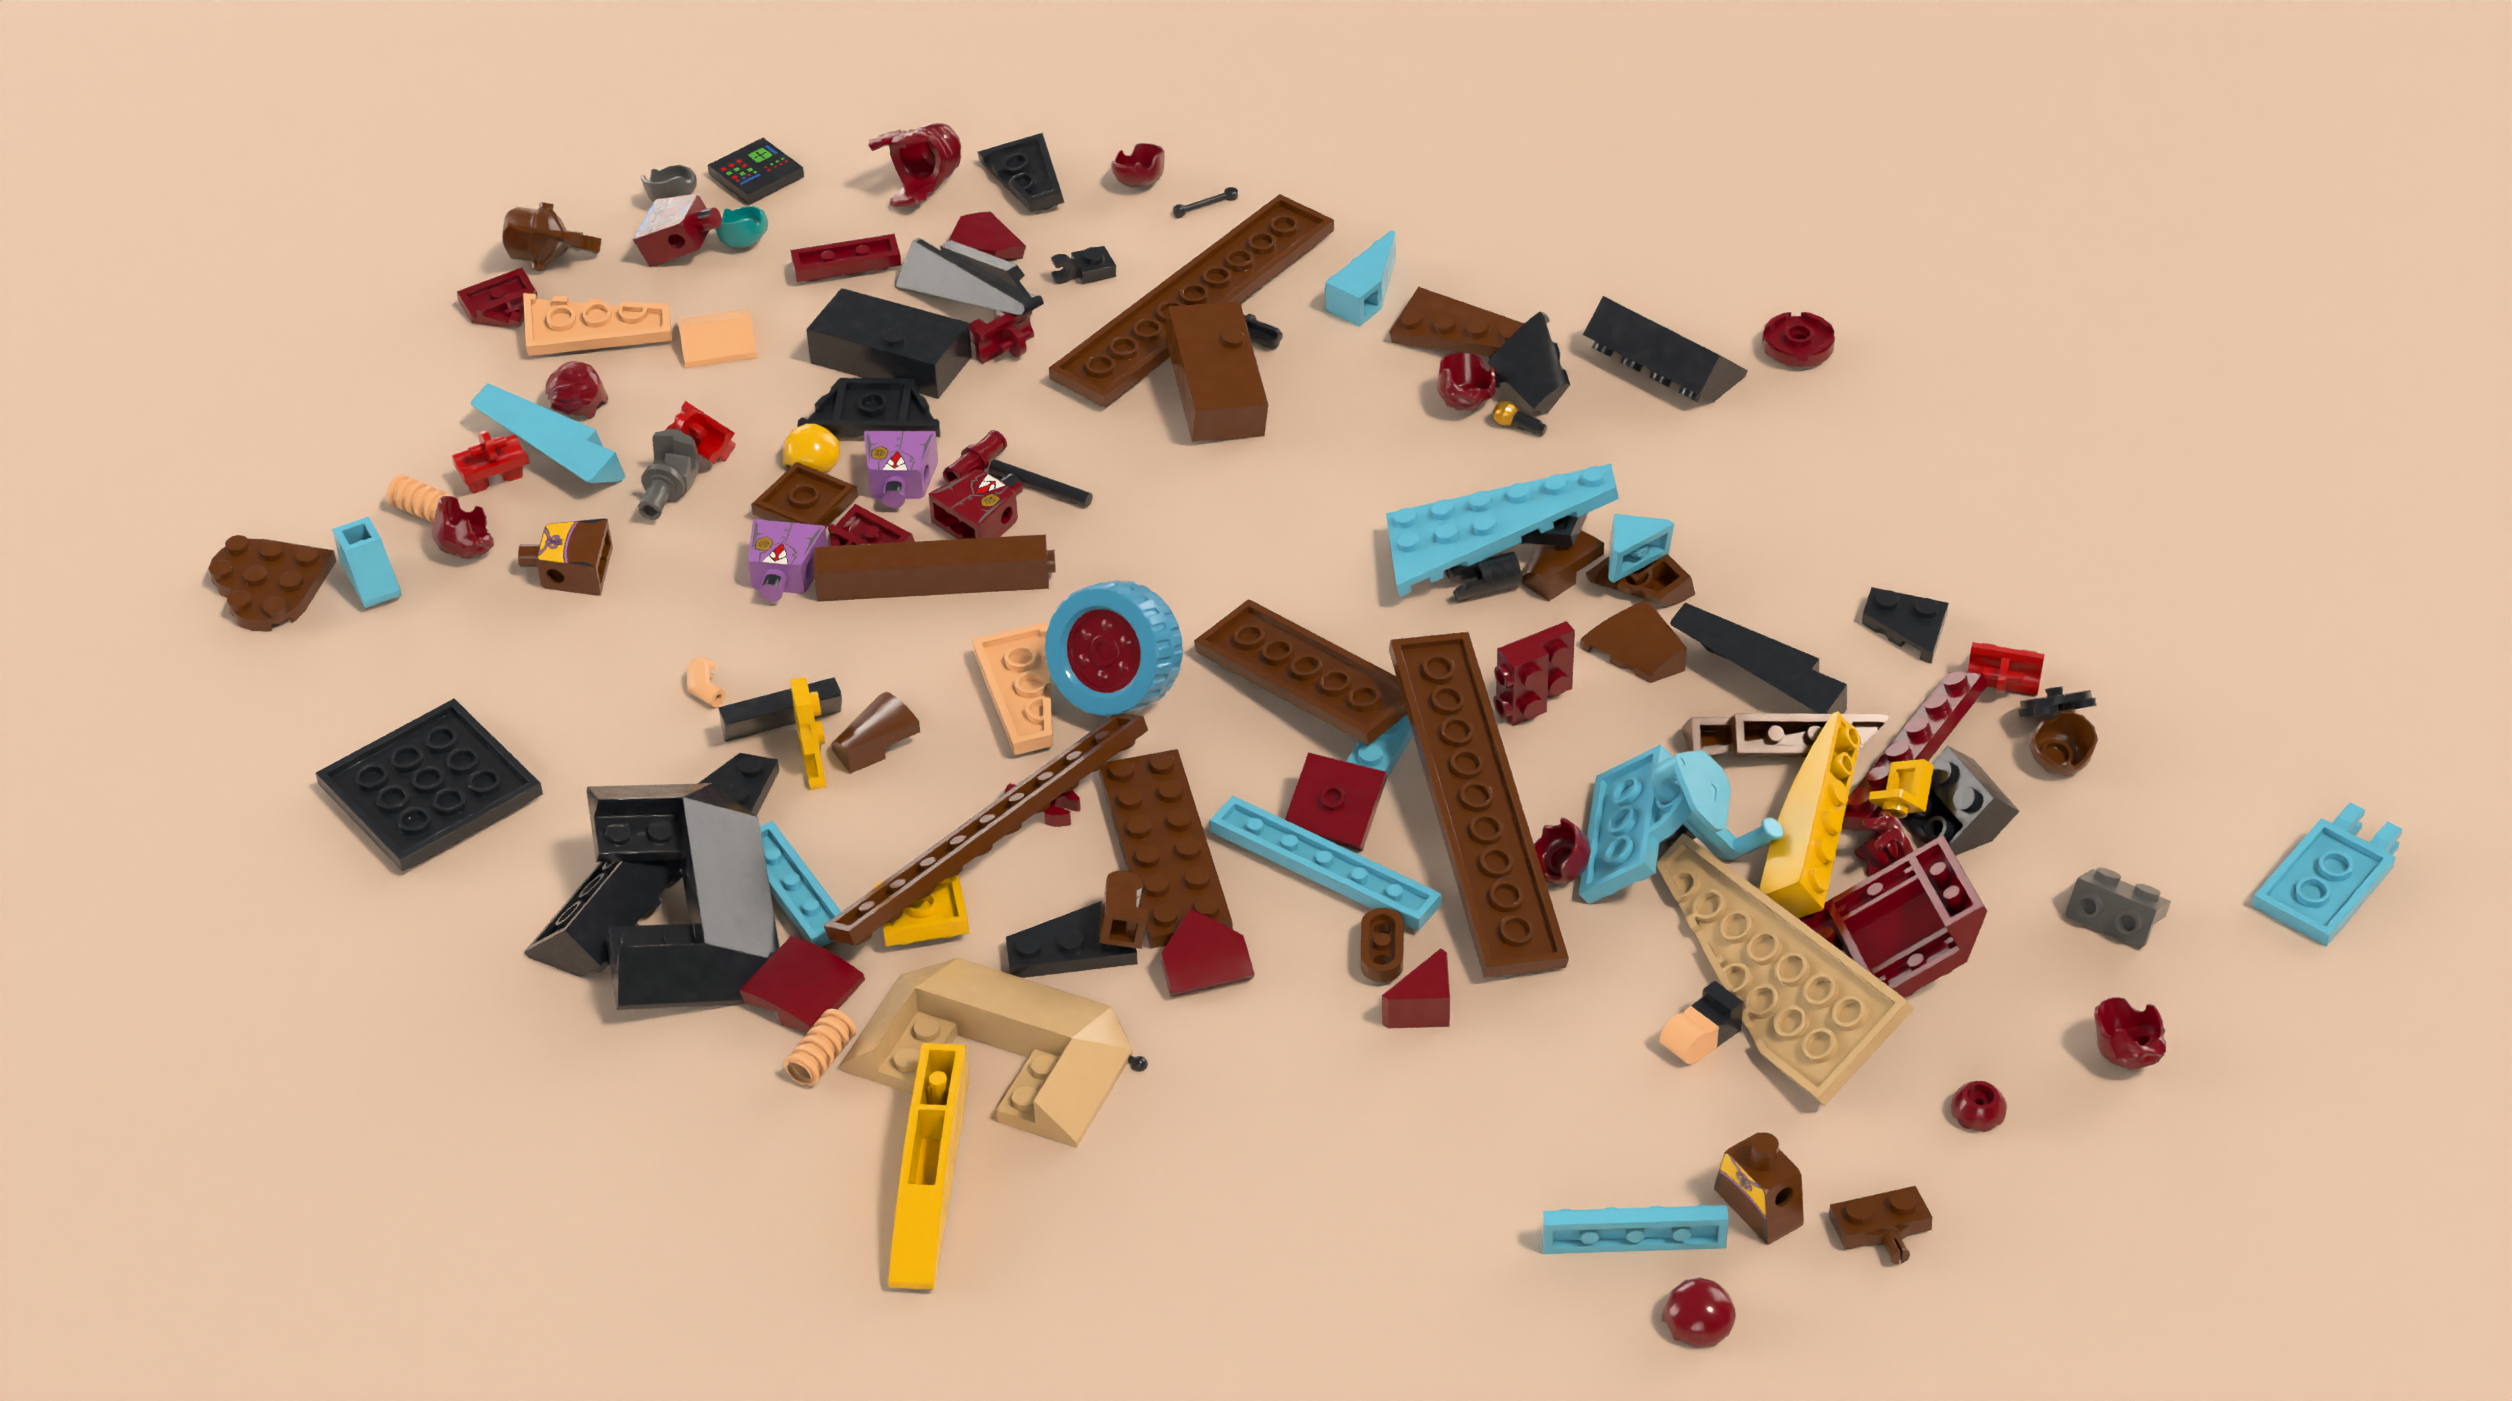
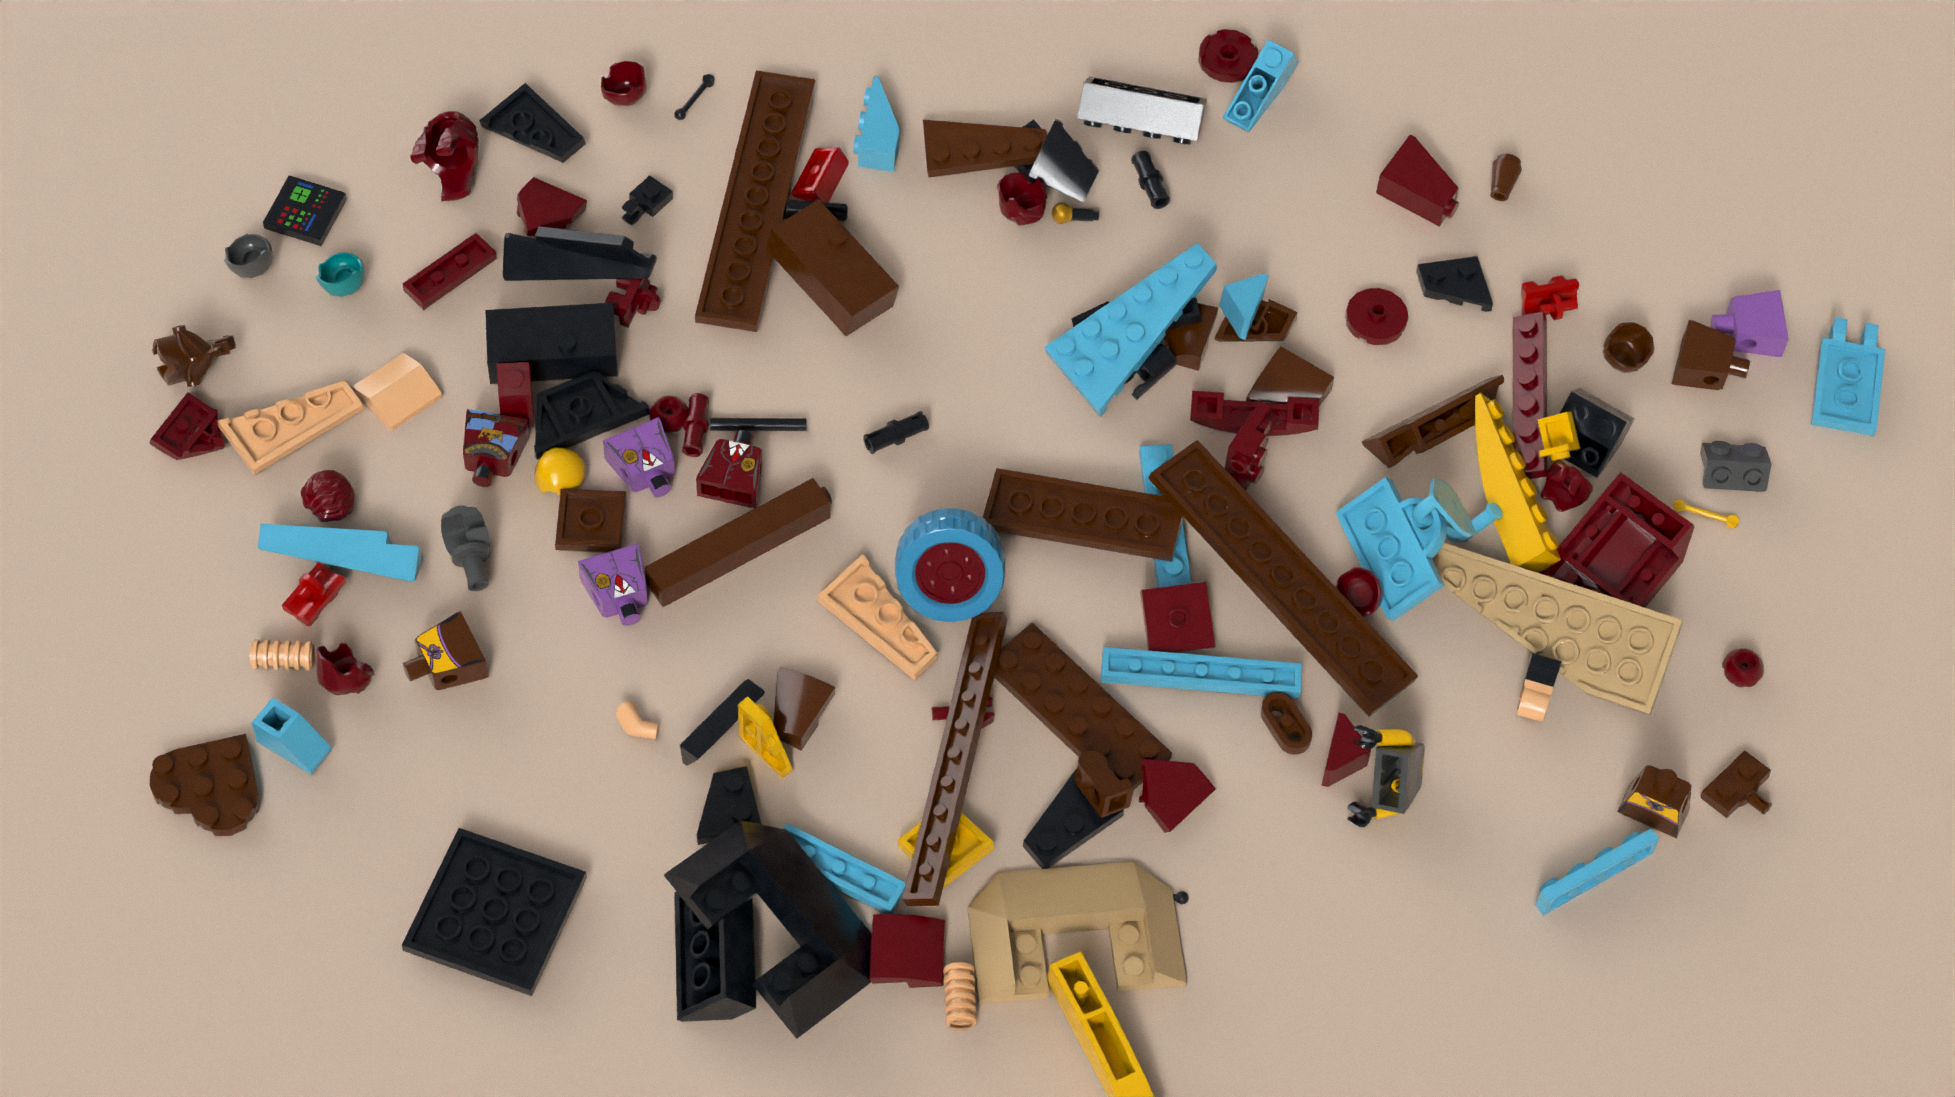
camera: 35 degrees left, 15 degrees up
dark red torso [632,194,722,267] -> none
red hips [665,401,736,464] -> none
dark red slope [828,504,915,546] -> none
dark red hair [1662,1277,1736,1348] -> none
black wedge [1670,602,1847,714] -> none
black piece [2018,686,2097,717] -> none
dark red hair [2094,997,2166,1070] -> none
none -> torso [463,409,529,487]
none -> dark red slope [497,362,534,428]
none -> dark red plate [649,395,688,433]
none -> red slope [791,147,849,203]
none -> black pin [863,411,929,454]
none -> black pin [1131,151,1170,209]
none -> dark red slope [1190,390,1320,436]
none -> medium azure slope [1223,40,1299,132]
none -> dark red plate [1345,288,1409,345]
none -> torso [1347,725,1425,827]
none -> dark red slope [1376,135,1459,227]
none -> reddish brown cone [1490,153,1522,201]
none -> reddish brown torso [1671,320,1750,390]
none -> yellow hinge [1673,499,1739,529]
none -> medium lavender torso [1711,290,1789,357]

